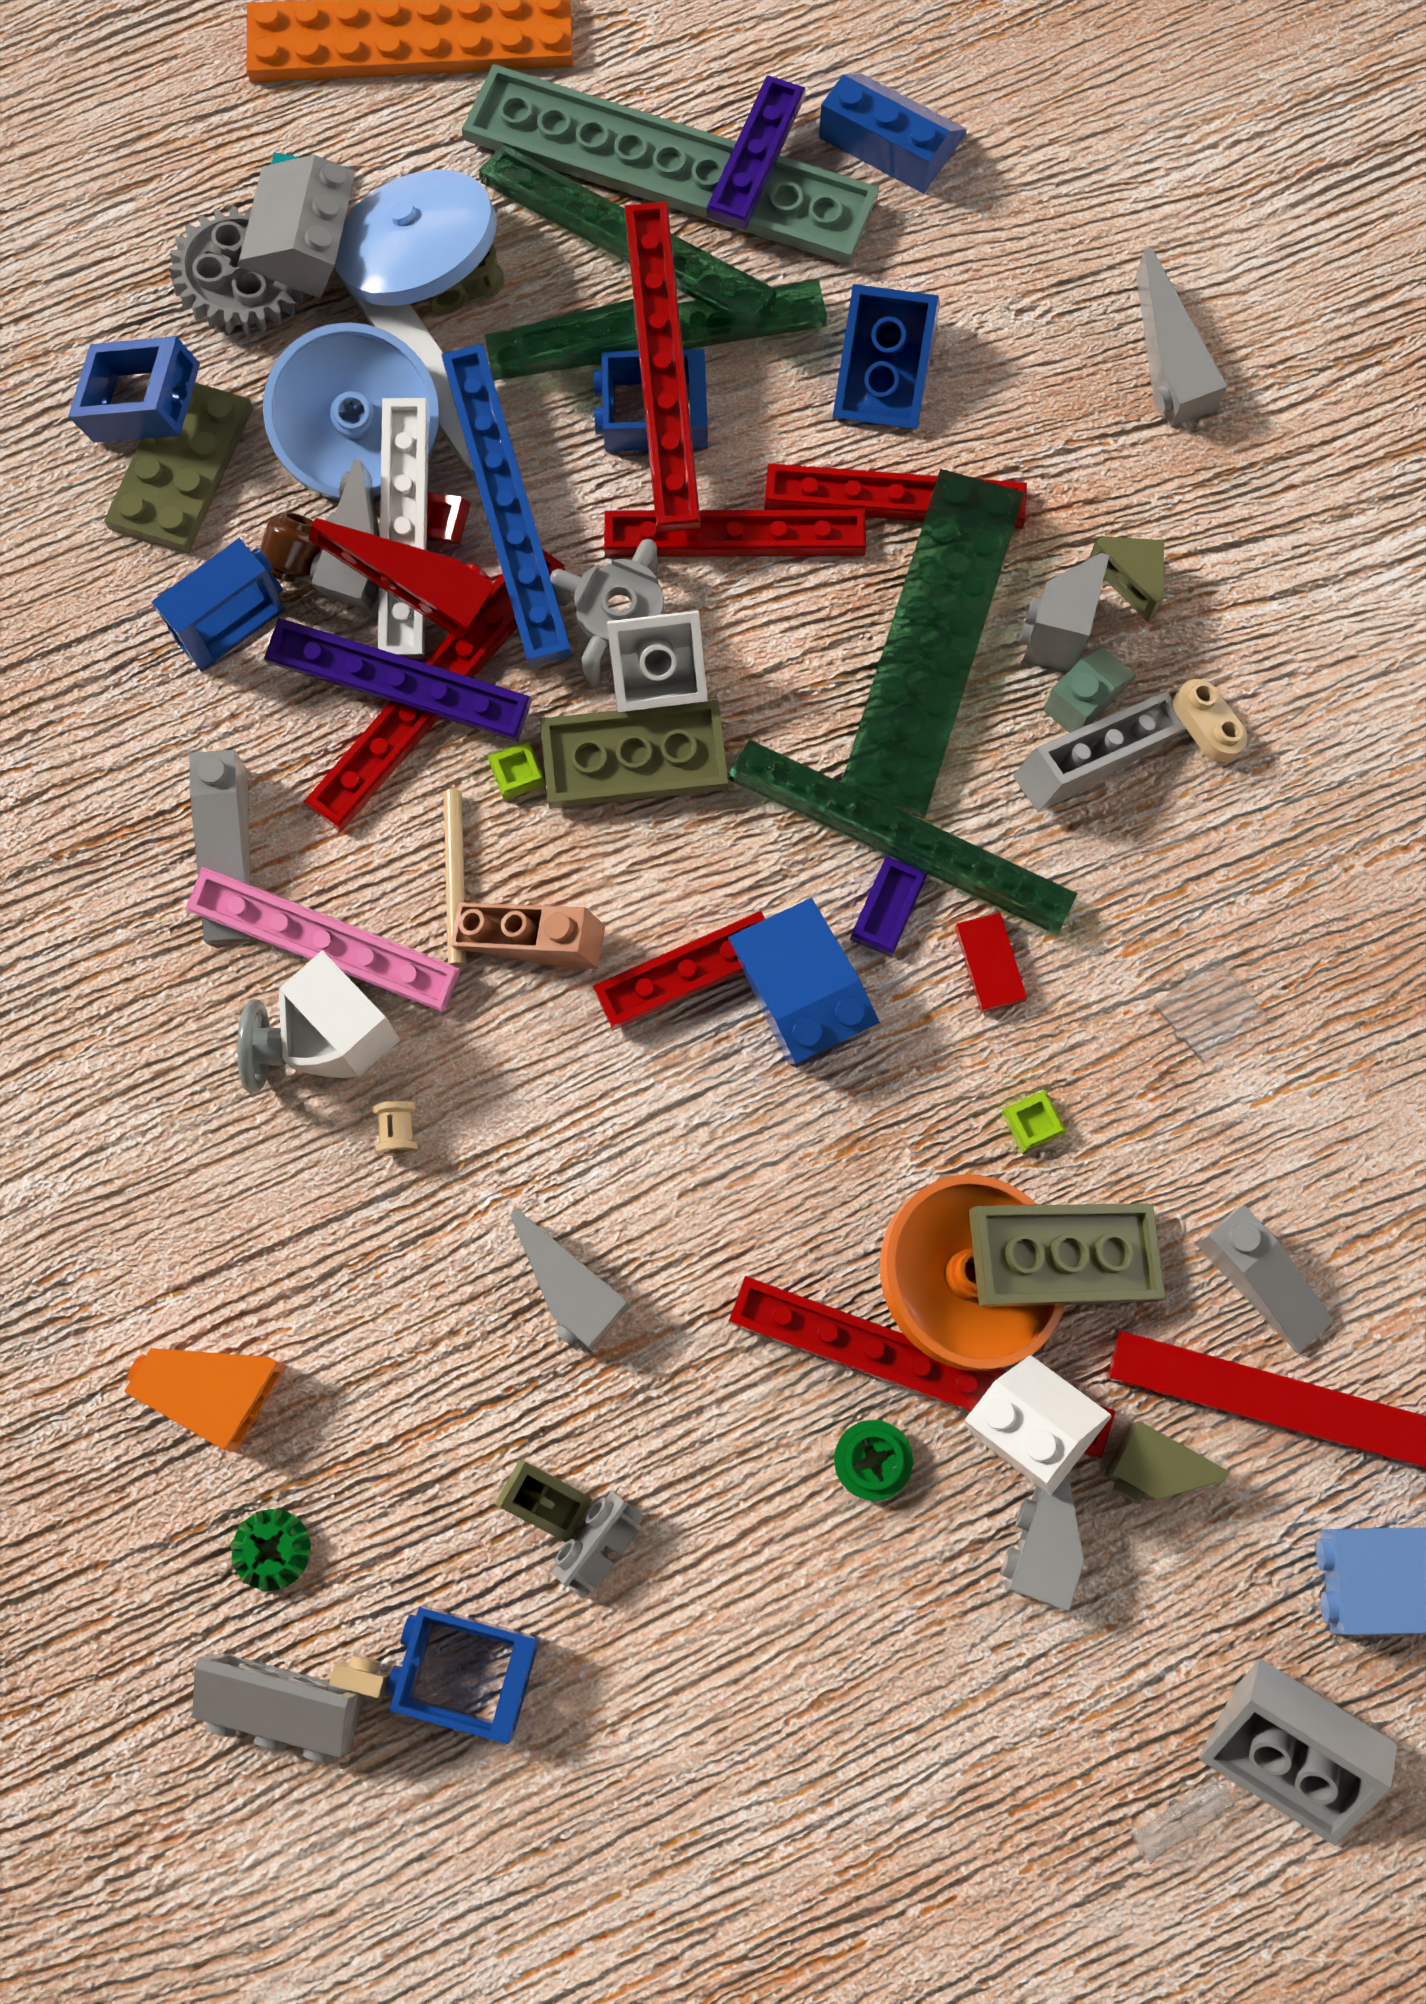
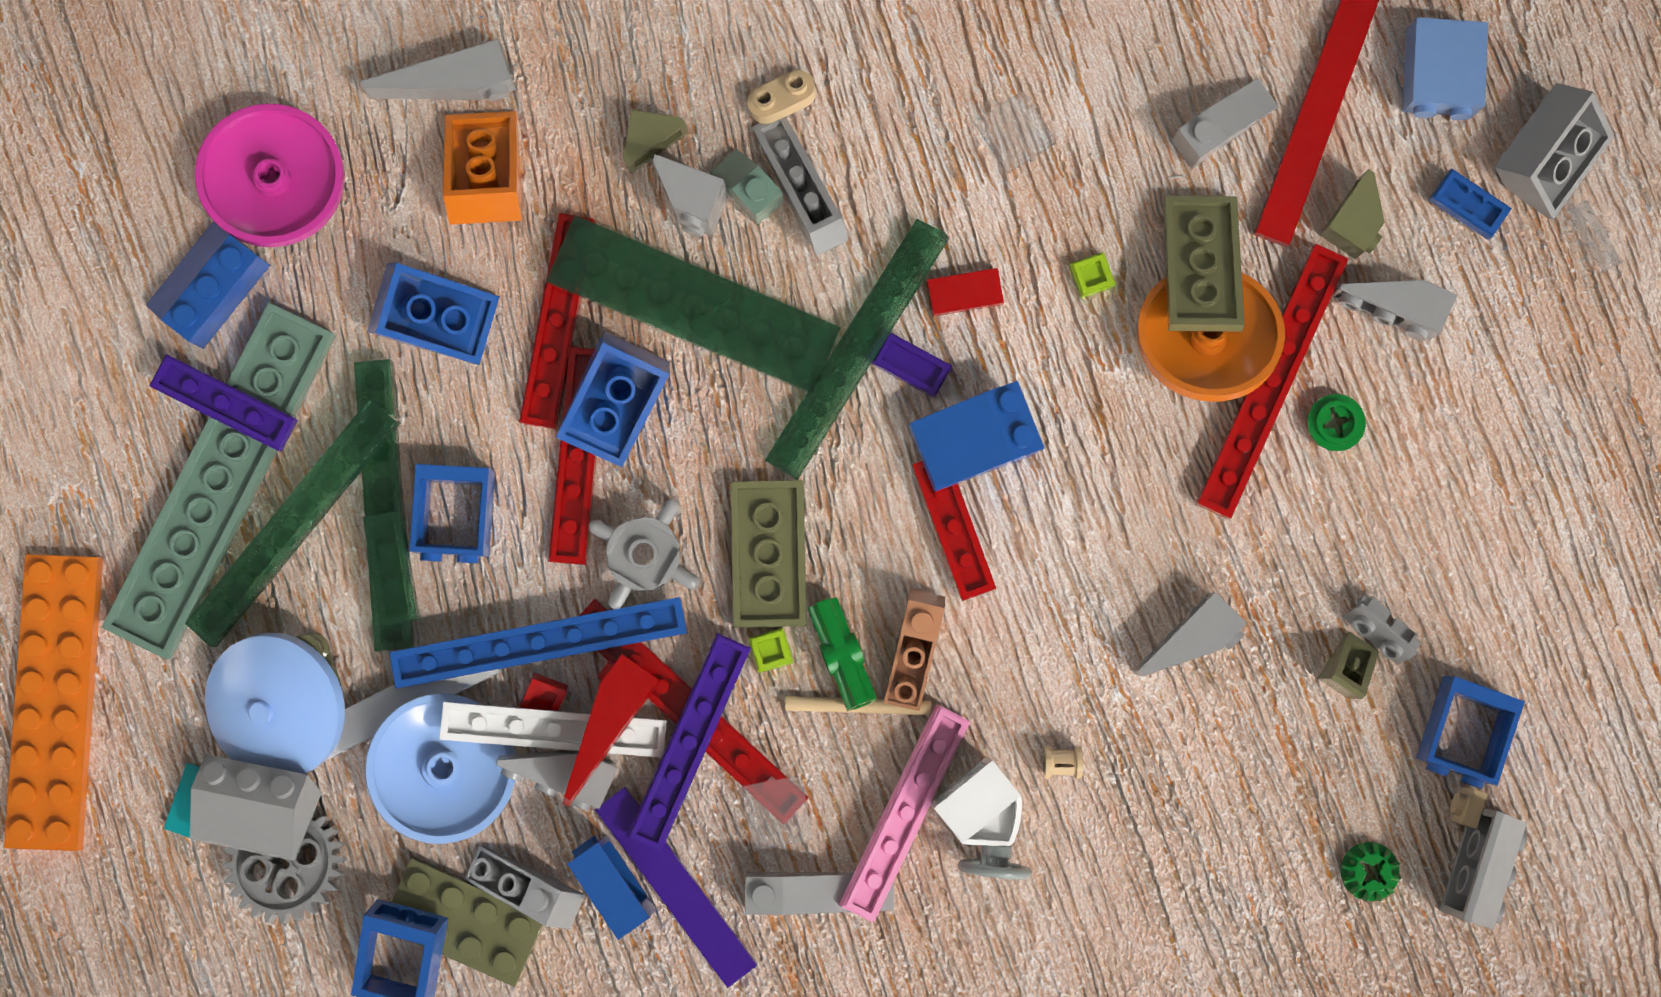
camera: 85 degrees left, 10 degrees up
orange slope [124,1348,287,1452] -> none
reddish brown head [260,512,321,582] -> none
white slope [607,611,708,712] -> none
red tile [624,202,701,533] -> none
white slope [964,1355,1111,1496] -> none
none -> dark pink dish [195,104,345,247]
none -> orange slope [443,111,522,225]
none -> light grey slope [464,845,585,929]
none -> blue slope [556,331,670,467]
none -> dark purple tile [595,786,758,988]
none -> clear piece [742,775,813,851]
none -> green piece [808,597,876,712]
none -> blue plate [1428,168,1512,240]

